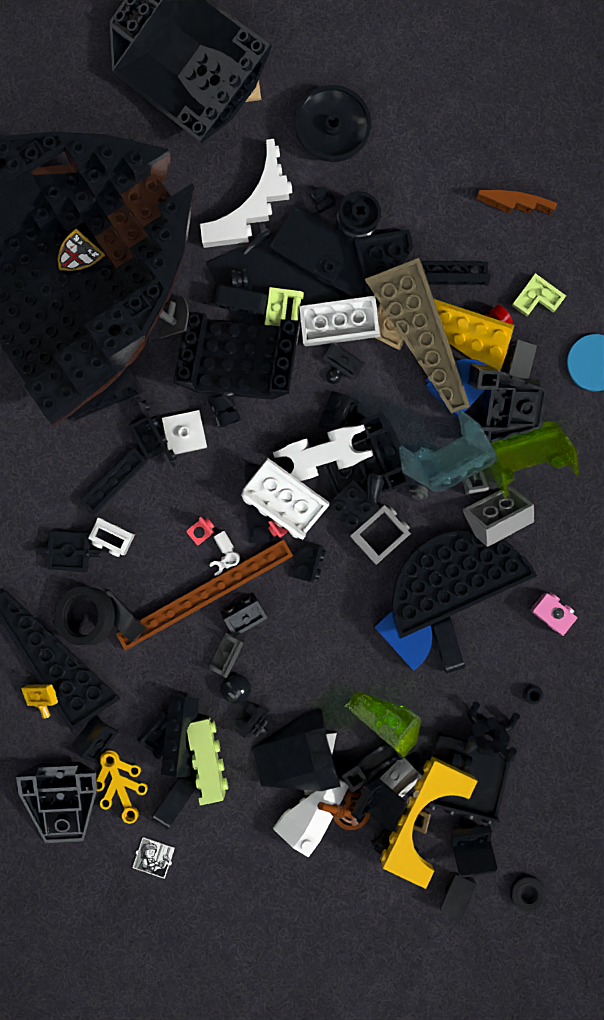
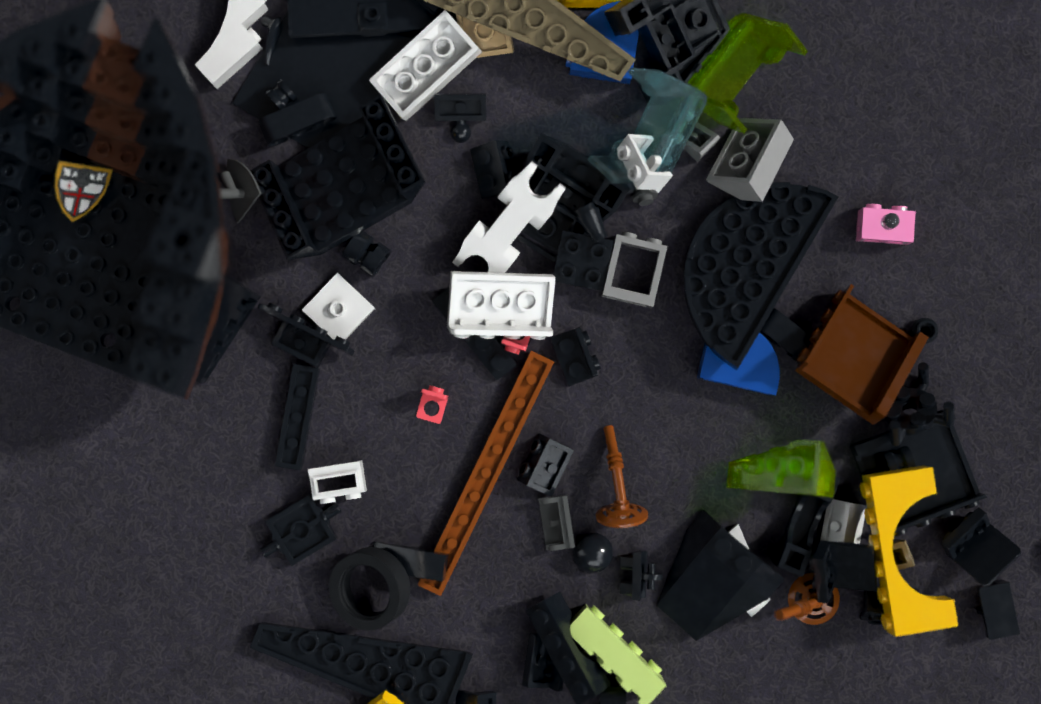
camera: 30 degrees left, 0 degrees up
white bar [210,531,240,576] -> none
yellowish green plate [265,287,304,326] -> none
white wedge [273,779,349,857] -> none
none -> dark orange dish [596,425,648,528]
none -> white window [617,134,673,193]
none -> reddish brown panel [795,284,929,425]

